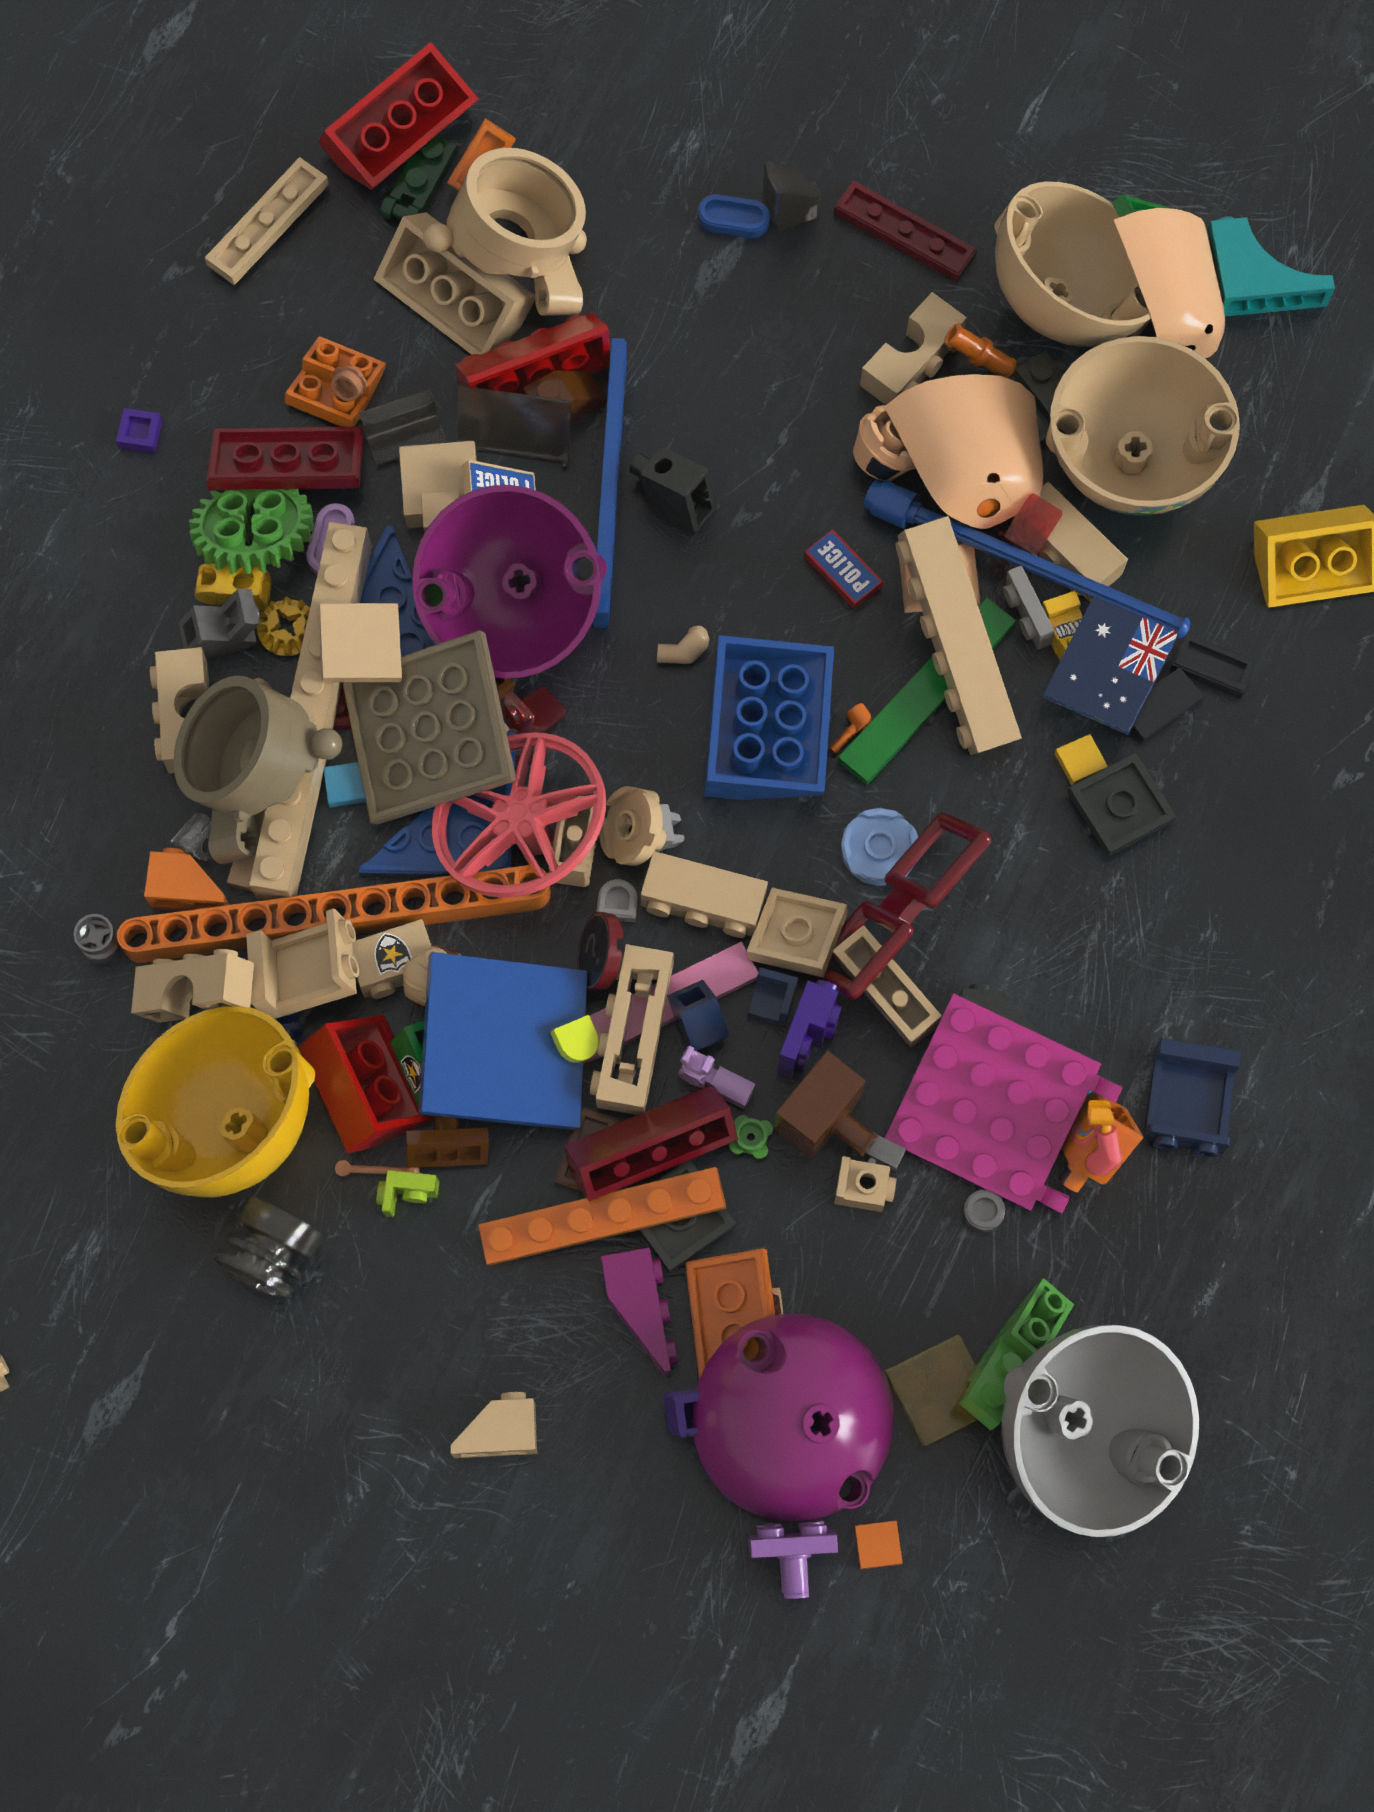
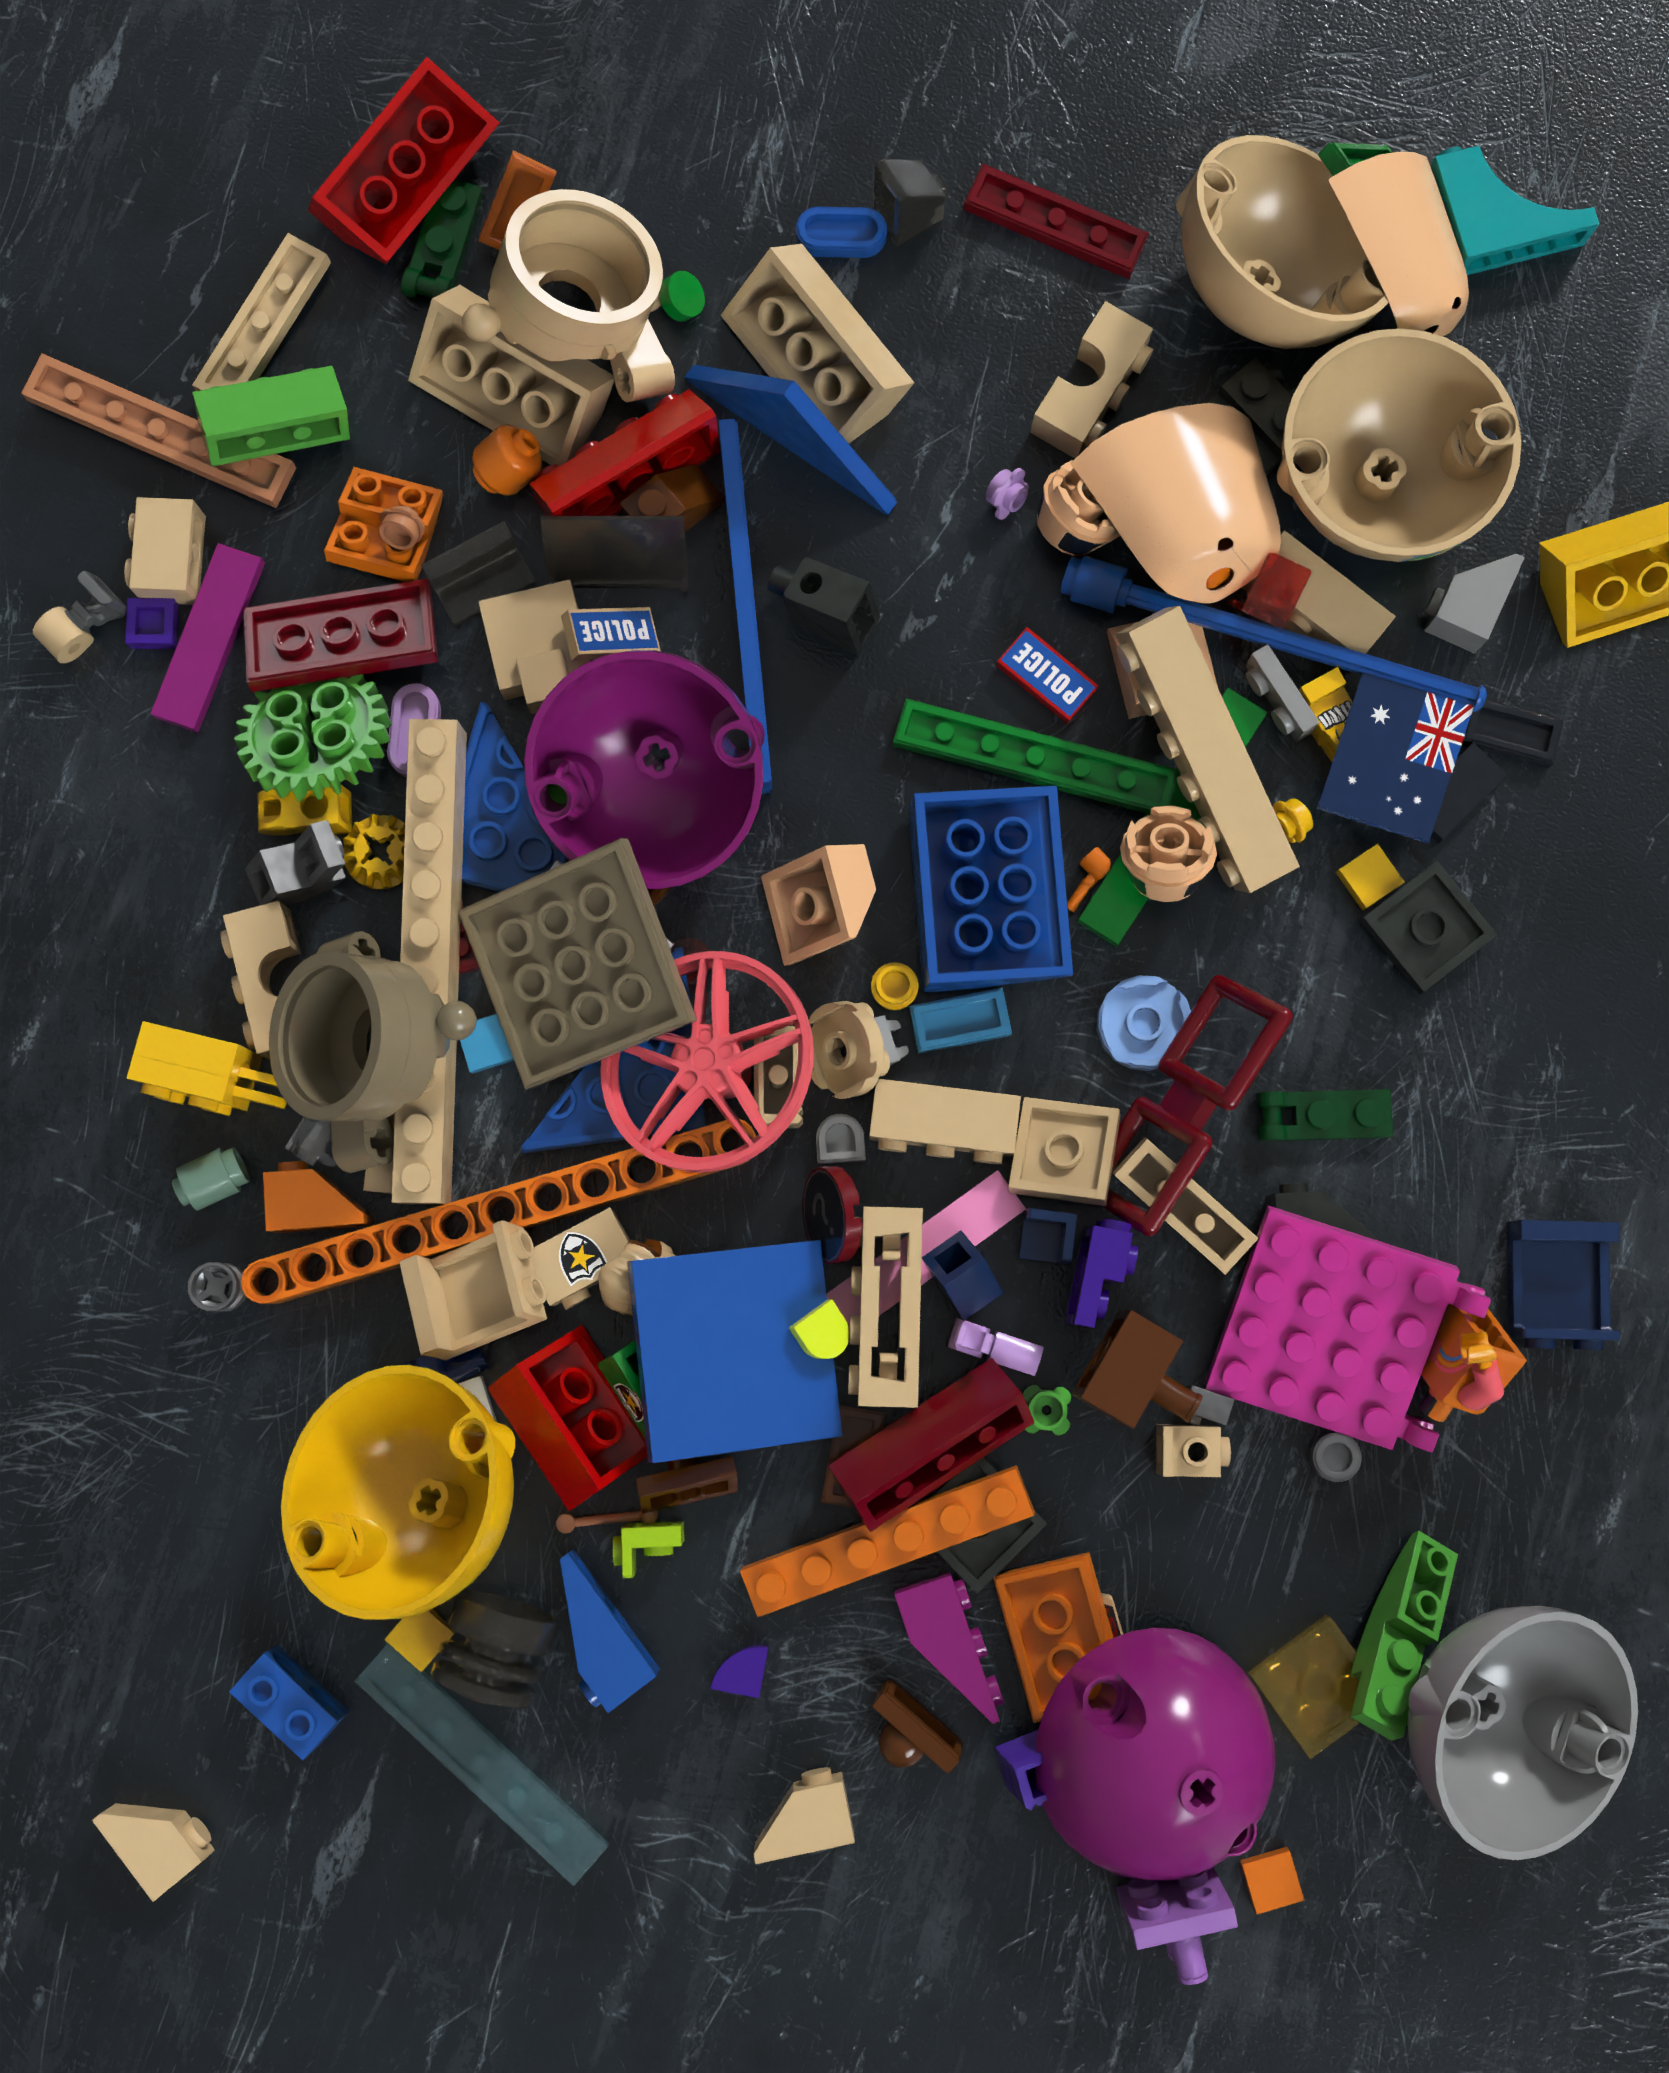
camera: 10 degrees left, 10 degrees up
tan arch [131,949,254,1023] -> none
tan tile [319,603,402,682] -> none
clear red bracket [503,687,567,734] -> none
tan arm [657,625,710,664] -> none
orange pin [945,323,1017,378] -> none
none -> nougat plate [21,353,296,508]
none -> leg [33,571,127,664]
none -> tan brick [124,497,206,605]
none -> yellow brick [126,1021,287,1116]
none -> magenta tile [150,543,265,733]
none -> sand green brick [172,1147,250,1211]
none -> bright green brick [192,366,350,466]
none -> blue brick [229,1645,350,1760]
none -> clear light blue tile [355,1643,609,1886]
none -> yellow tile [384,1609,457,1672]
none -> orange head [473,424,542,496]
none -> blue slope [560,1549,660,1713]
none -> green tile [659,271,705,322]
none -> blue tile [684,365,897,515]
none -> dark purple tile [710,1645,769,1698]
none -> tan slope [721,244,914,444]
none -> light nougat slope [761,844,876,966]
none -> yellow plate [871,962,919,1010]
none -> reddish brown tile [872,1678,963,1774]
none -> green tile [893,698,1179,814]
none -> dark azure tile [909,988,1012,1054]
none -> lavender plate [986,468,1029,520]
none -> light nougat cone [1120,806,1217,902]
none -> dark green plate [1256,1089,1393,1142]
none -> yellow plate [1273,798,1313,843]
none -> light grey slope [1424,554,1525,654]

